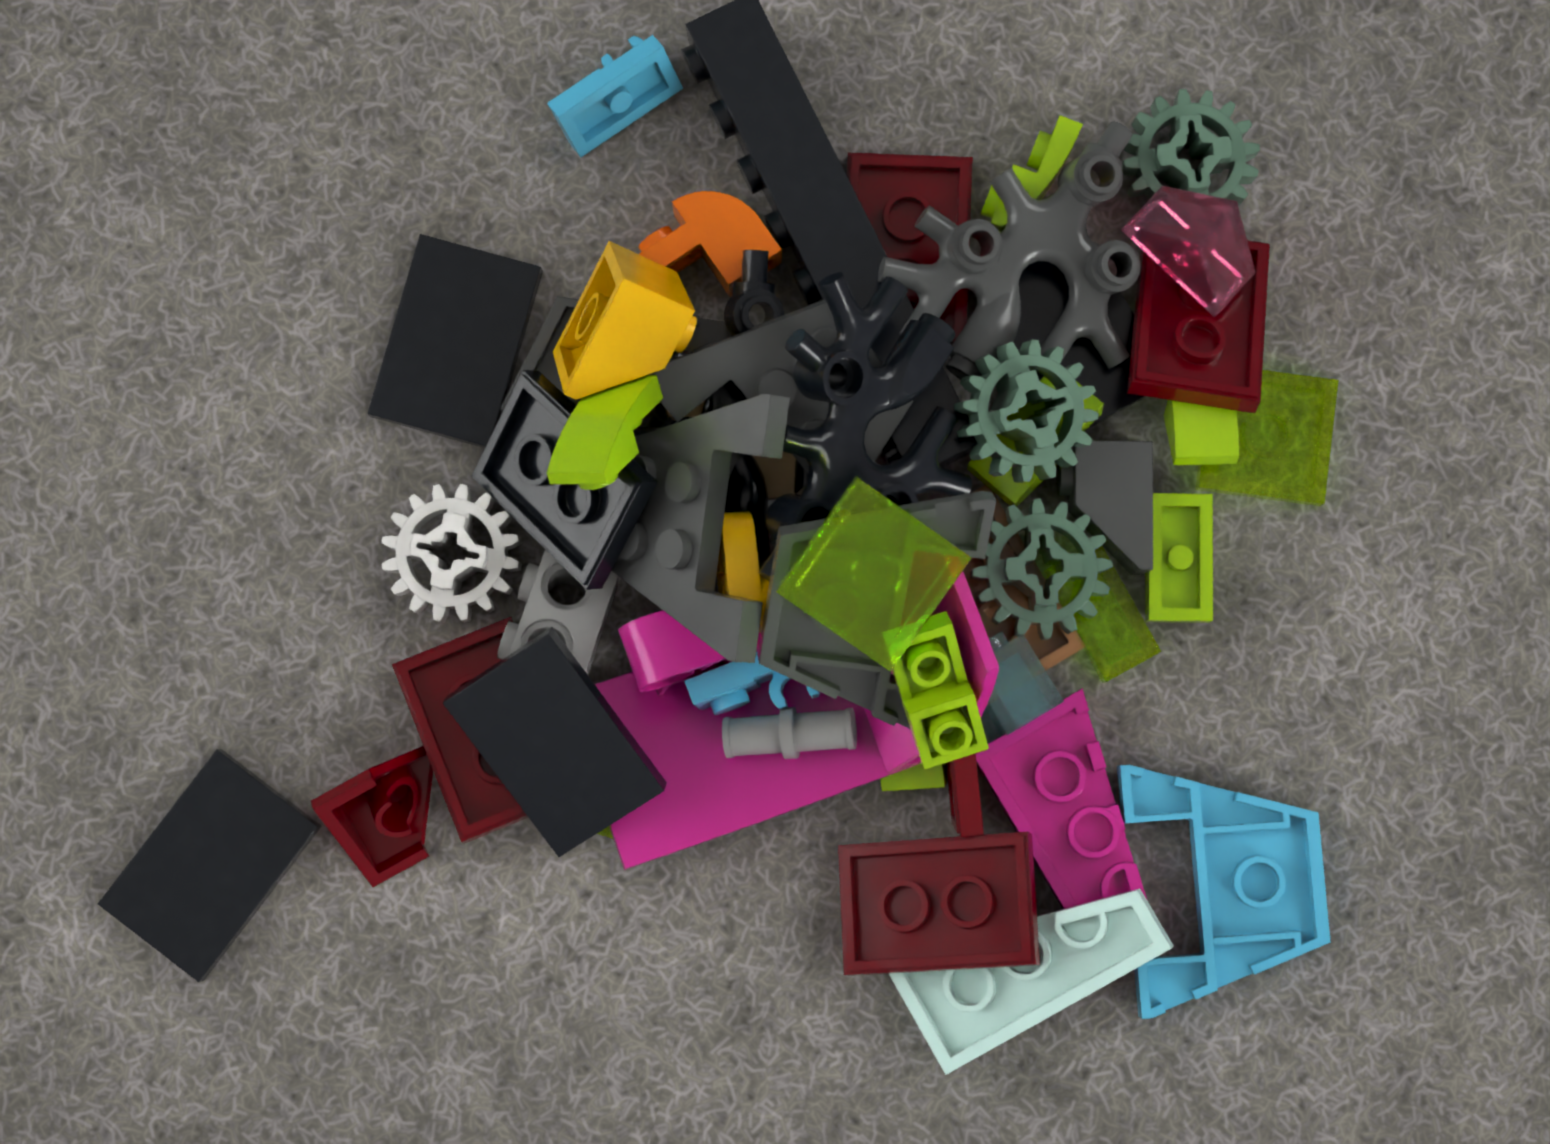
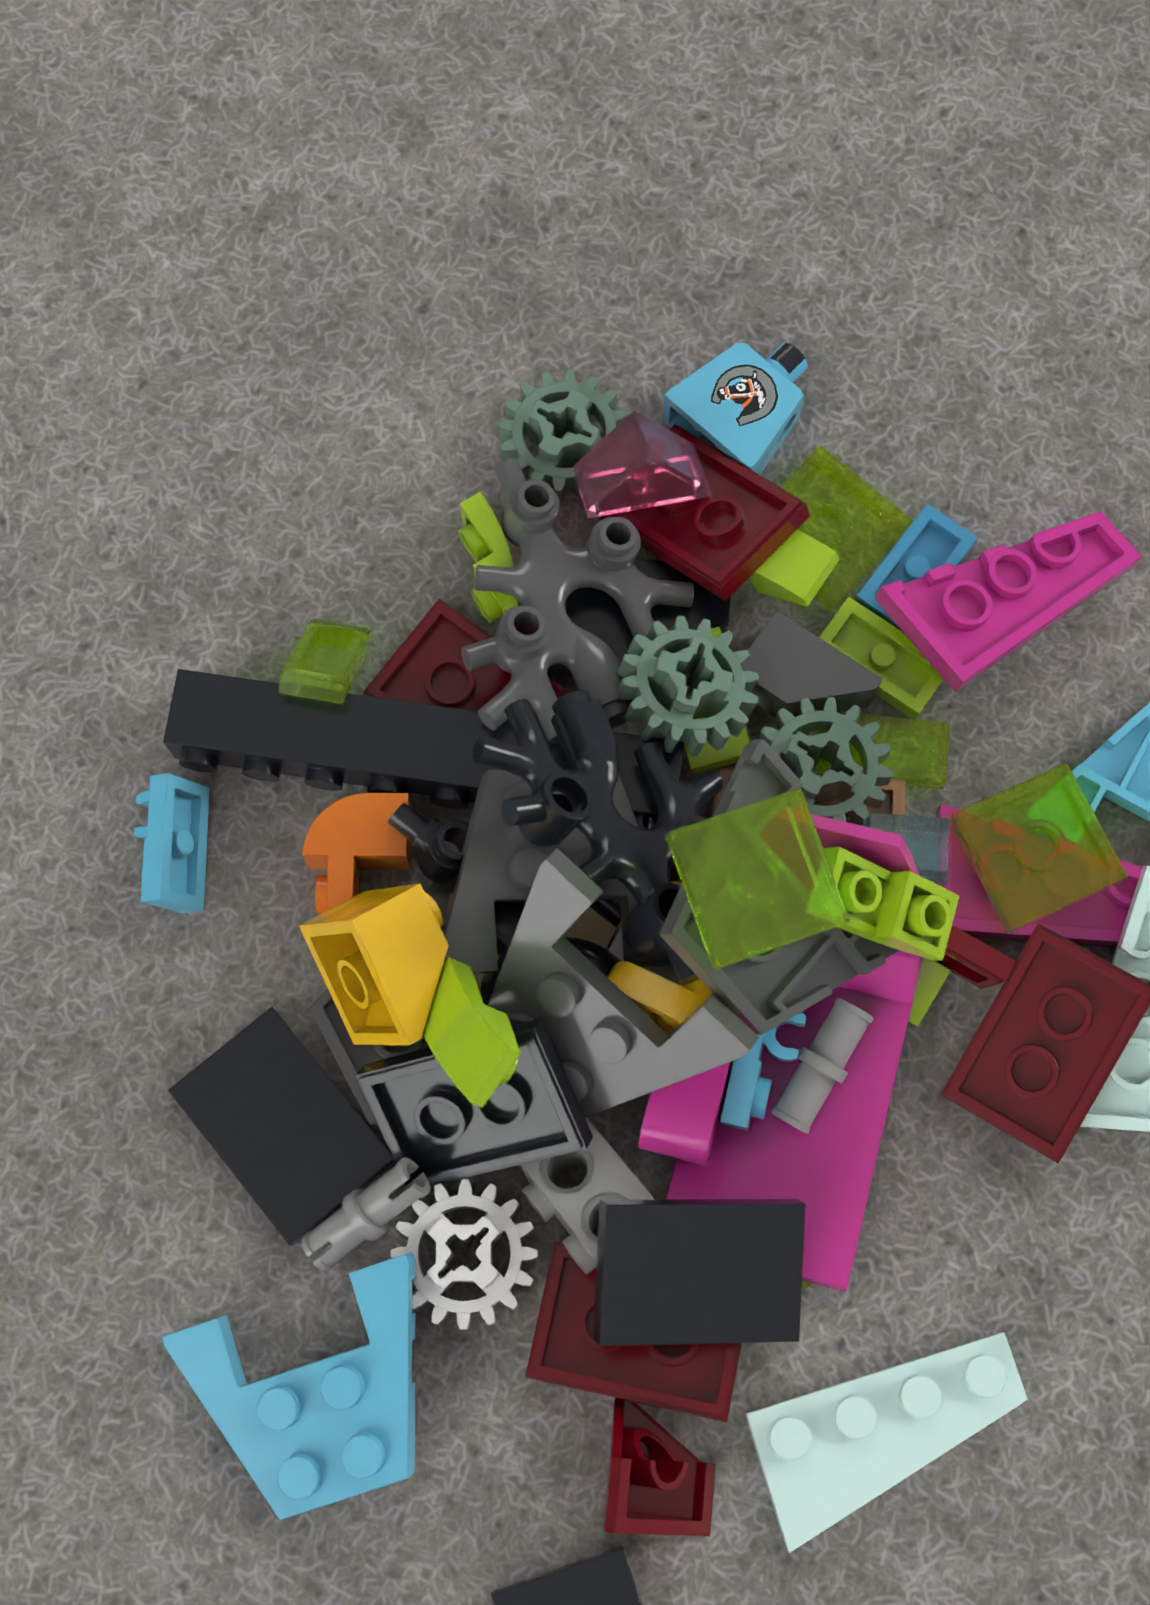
camera: 55 degrees left, 10 degrees down
none -> medium azure wing [162,1252,416,1520]
none -> clear neon green tile [279,619,371,704]
none -> light grey pin [301,1157,430,1272]
none -> medium azure torso [662,342,808,475]
none -> light aqua wing [744,1332,1028,1553]
none -> dark azure plate [855,503,978,632]
none -> dark pink wing [874,511,1142,692]
none -> clear neon green tile [949,763,1128,934]

